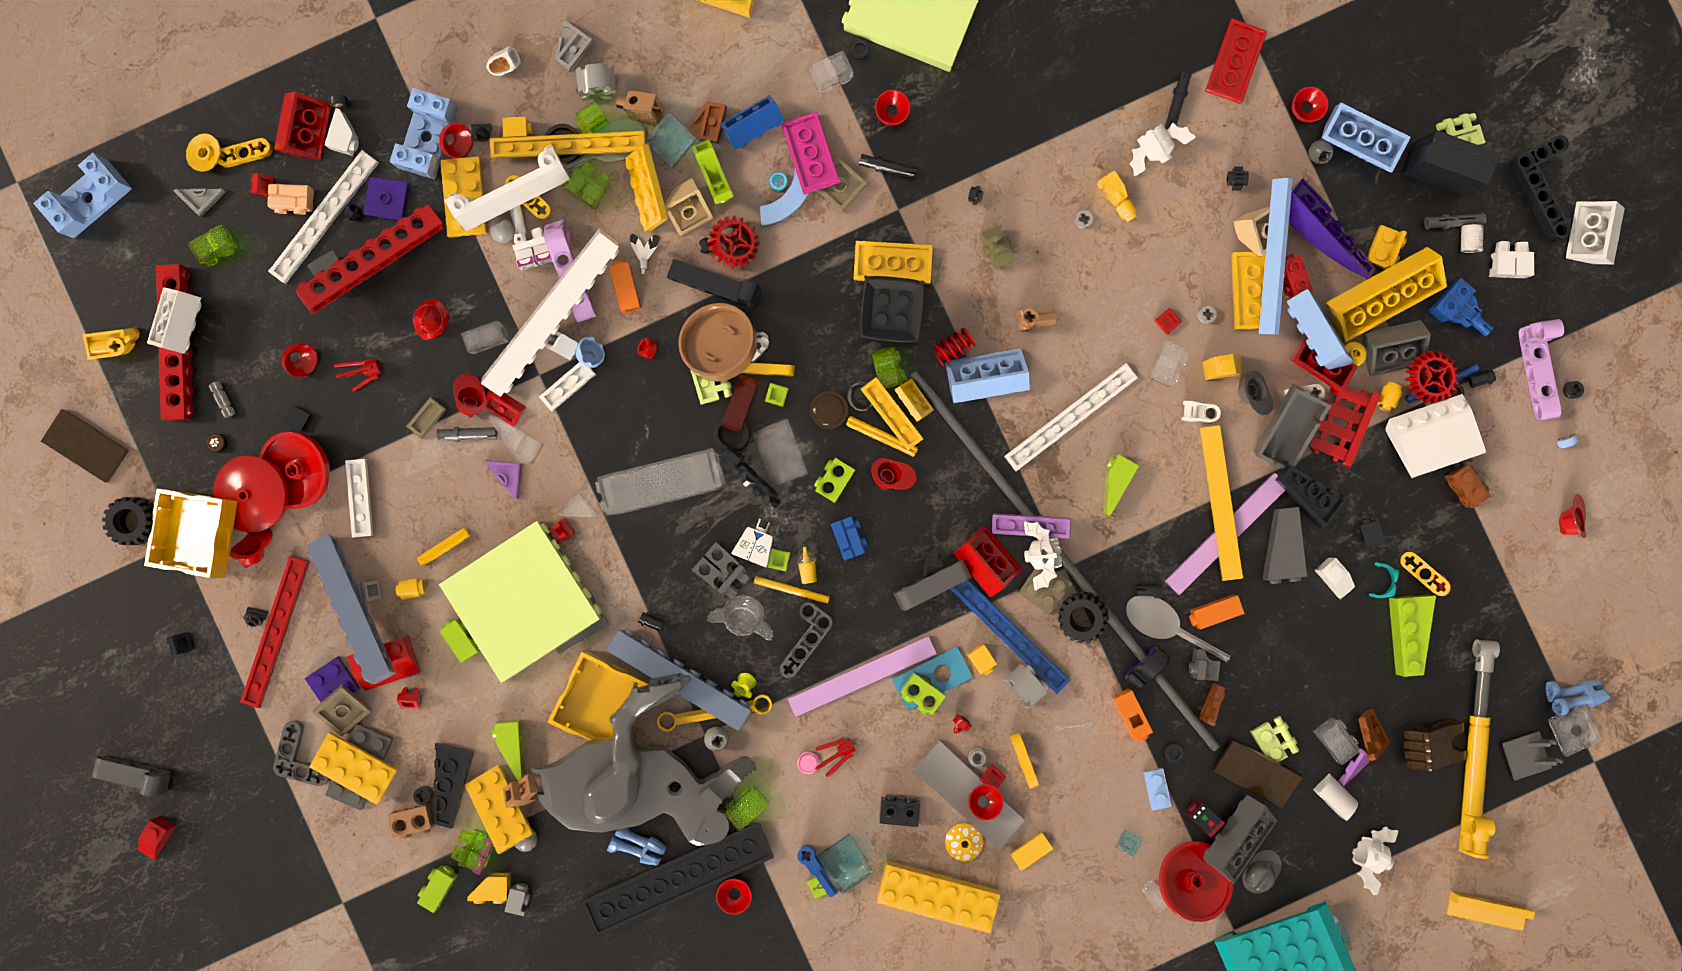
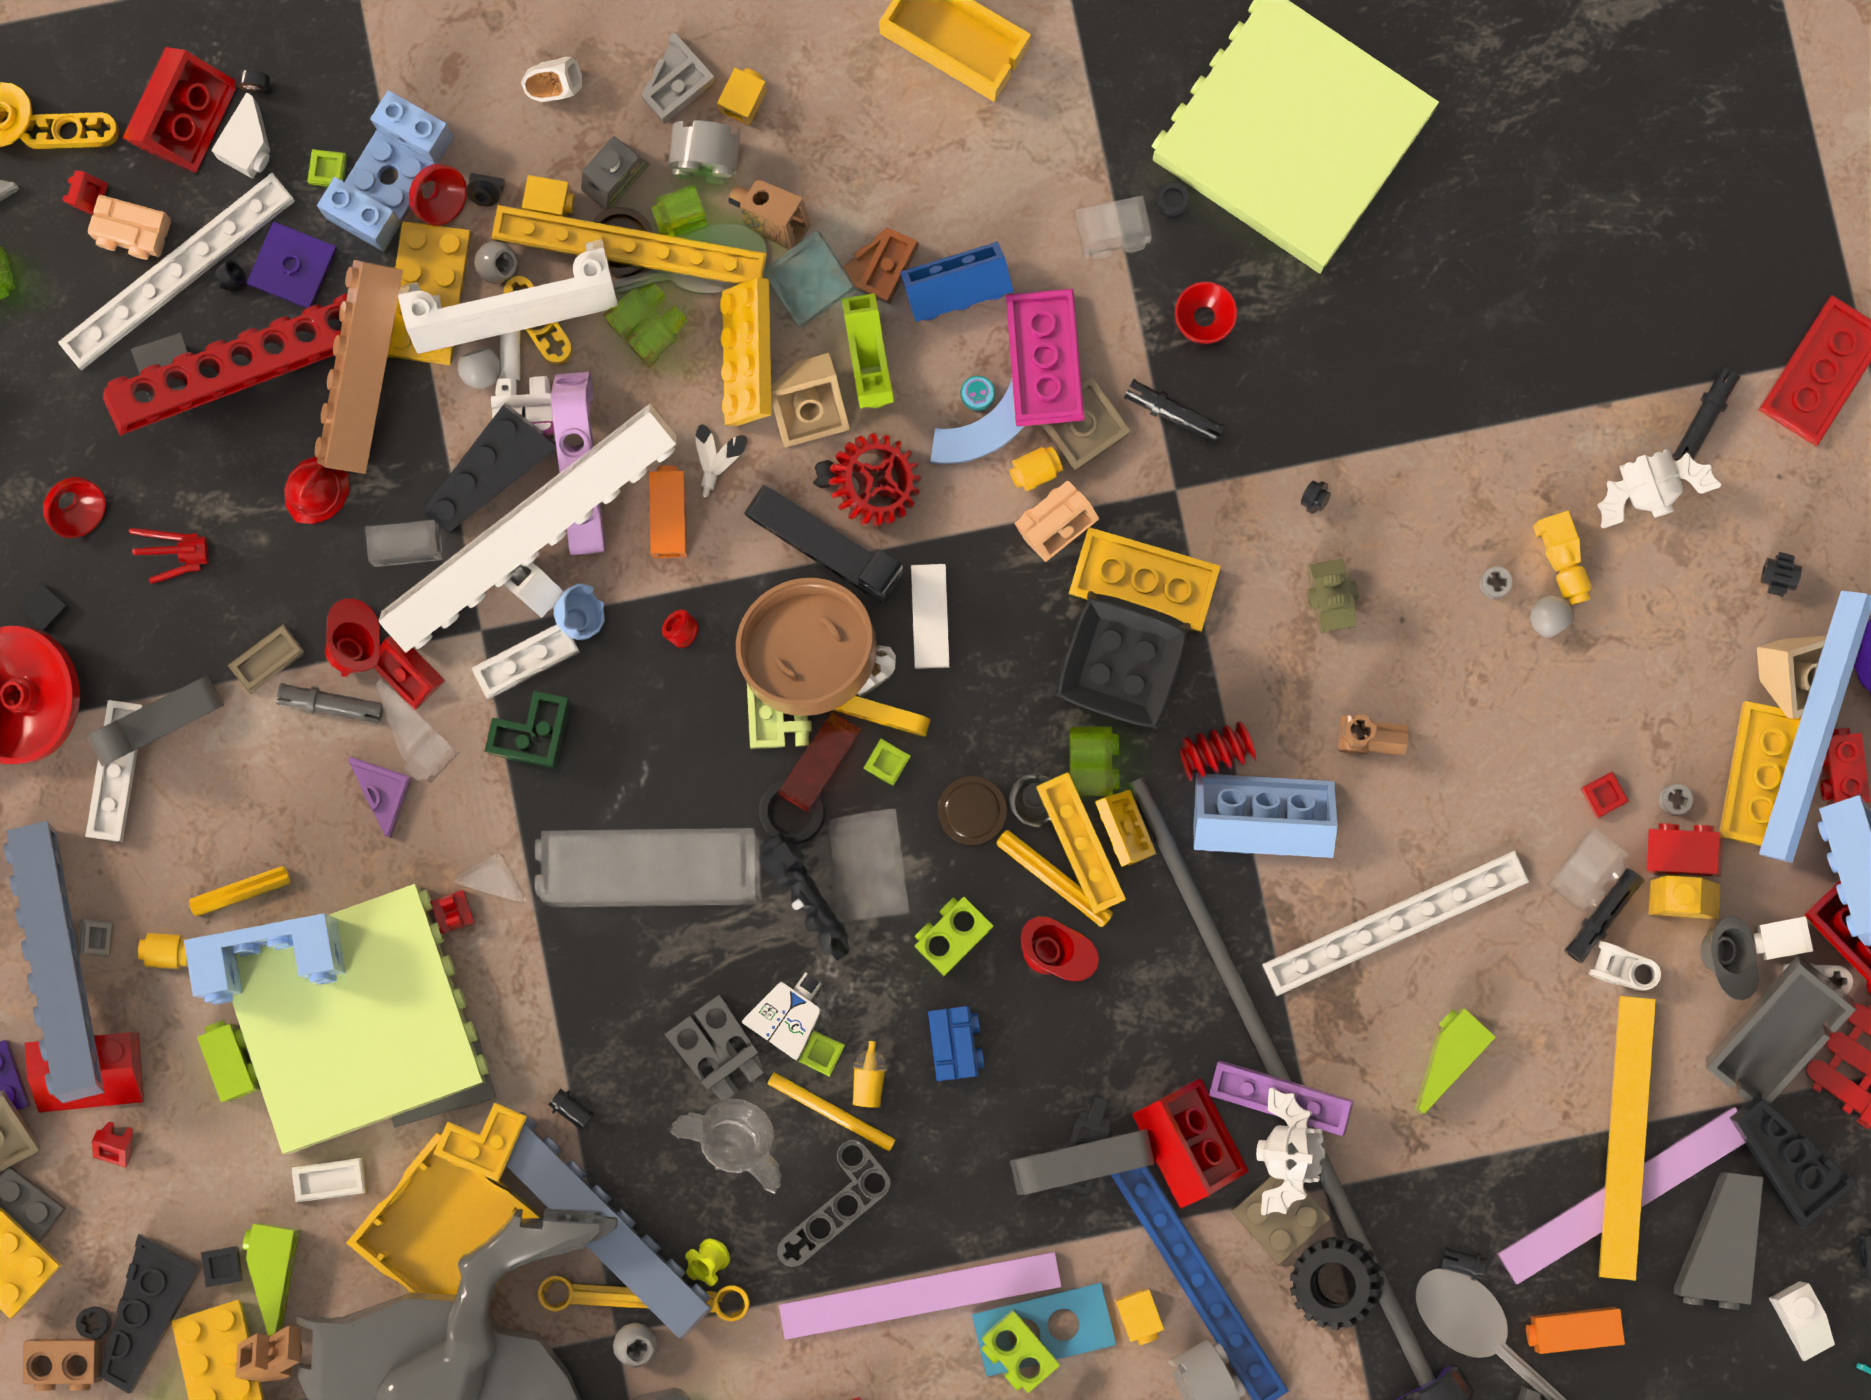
camera: 15 degrees right, 5 degrees down
none -> dark grey beam [86,675,224,767]
none -> light blue plate [184,913,346,1005]
none -> black plate [201,1246,243,1287]
none -> white tile [292,1158,367,1203]
none -> lime tile [307,149,348,187]
none -> medium nougat brick [315,260,403,474]
none -> black wing [422,403,556,532]
none -> yellow tile [433,1103,527,1182]
none -> light grey piece [474,240,518,284]
none -> dark green brick [484,691,572,769]
none -> dark grey torso [581,136,649,210]
none -> yellow brick [717,67,767,127]
none -> white tile [911,564,949,669]
none -> yellow brick [1009,446,1063,491]
none -> light nougat brick [1015,481,1099,562]
none -> light grey piece [1530,595,1574,638]
none -> black pin [1564,868,1644,964]
none -> red brick [1646,823,1724,877]
none -> white slope [1752,916,1813,960]

